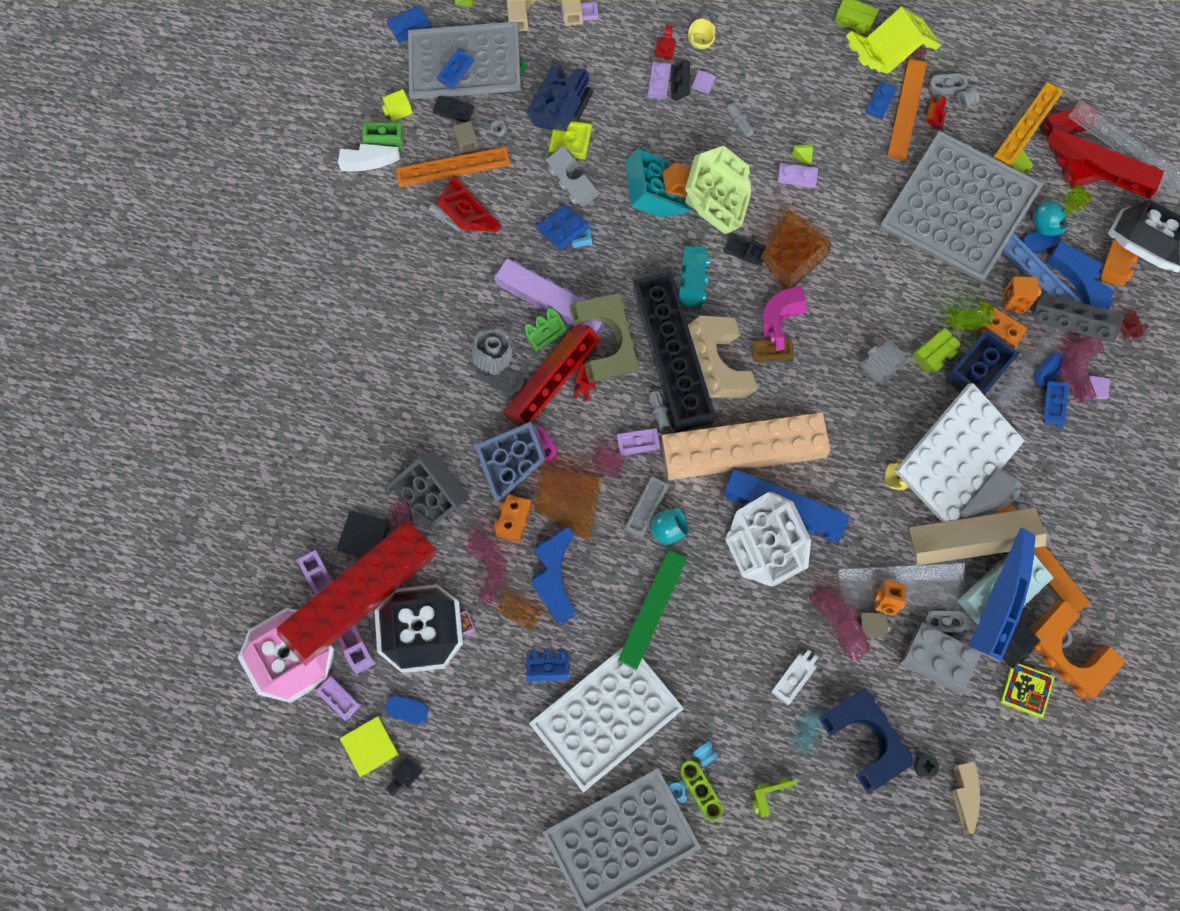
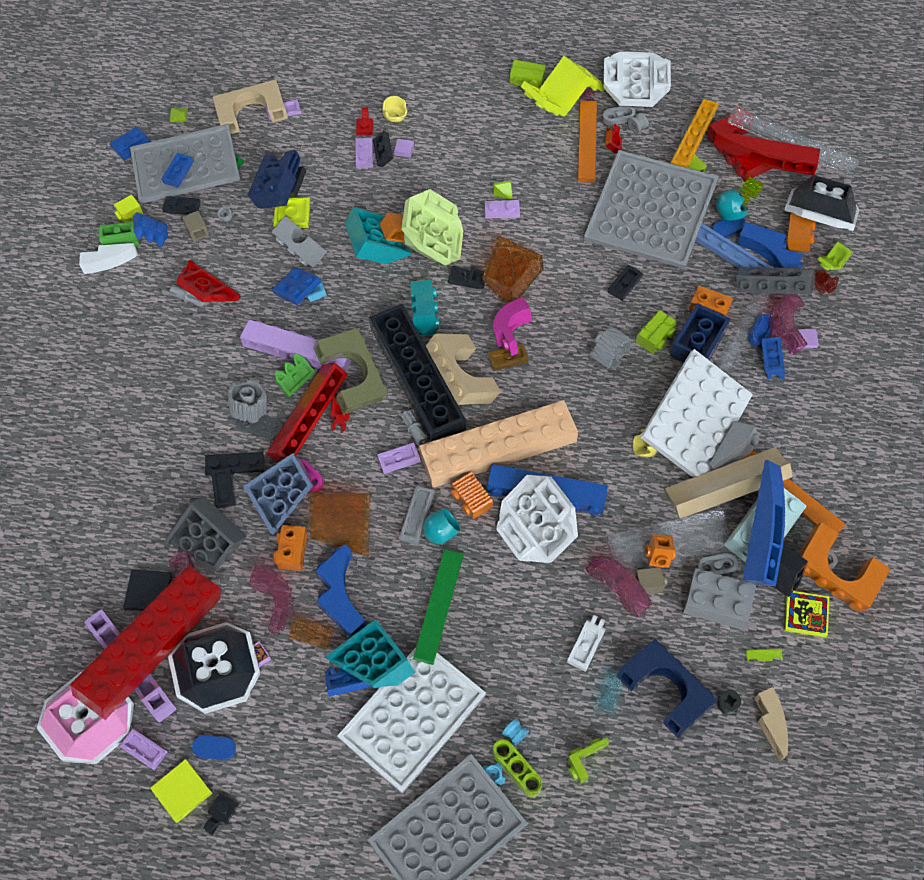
camera: 10 degrees left, 10 degrees down
orange tile [395,146,510,187] -> none
clear pink brick [593,447,625,480] -> none
light grey axle [726,102,754,137] -> none
blue plate [865,80,898,120] -> none
clear neon green hinge [945,302,994,331] -> none
orange brick [1003,277,1041,313] -> none
none -> blue plate [133,212,168,248]
none -> black plate [205,452,264,475]
none -> black tile [211,467,236,509]
none -> teal wedge [325,619,415,688]
none -> orange brick [450,472,493,520]
none -> white piece [603,52,671,107]
none -> black plate [608,265,643,301]
none -> lime piece [746,649,783,662]
none -> lime bracket [817,242,853,271]

